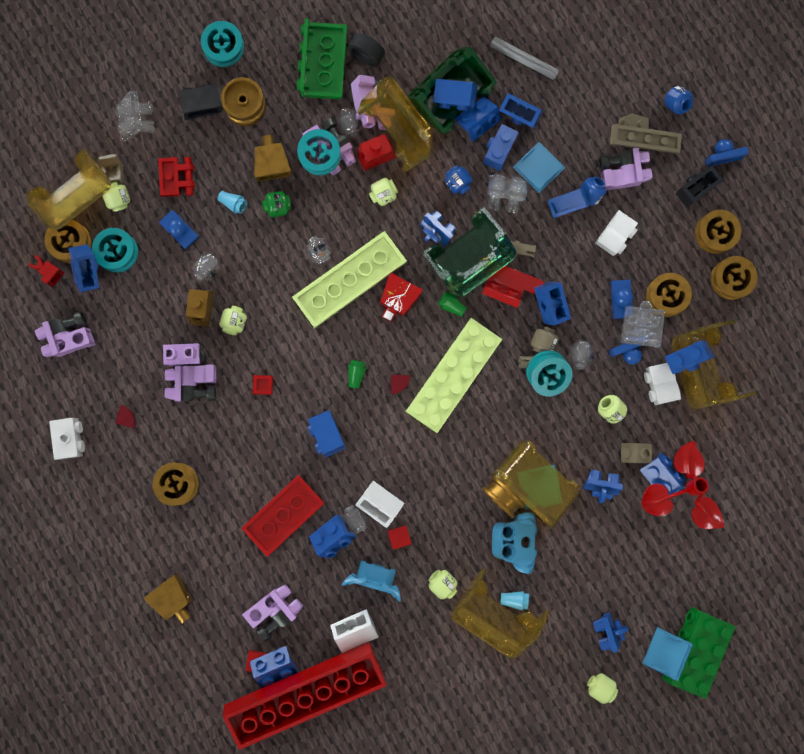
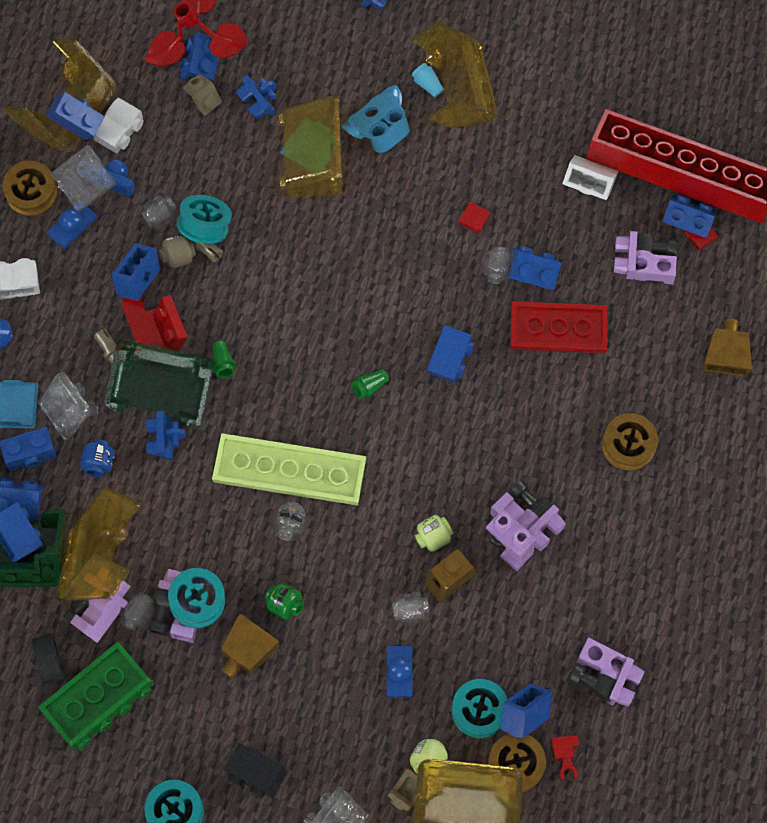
camera: 135 degrees left, 15 degrees down
white brick [49,418,85,460] -> none
dark red tile [115,405,136,428] -> none
red plate [158,157,195,197] -> none
medium azure cone [218,191,247,214] -> none
pearl gold wheel [221,77,266,127] -> none
red tile [253,375,273,395] -> none
dark azure piece [341,560,401,602] -> none
white brick [356,481,404,528] -> none
red torso [357,134,397,171] -> none
yellowish green head [369,178,398,206] -> none
red torso [380,273,423,322] -> none
dark red tile [391,375,410,394] -> none
yellowish green plate [406,318,502,433] -> none
yellowish green head [428,570,458,599] -> none
pearl gold wheel [482,476,525,519] -> none
blue tile [547,188,589,218] -> none
yellowish green head [598,395,627,423] -> none

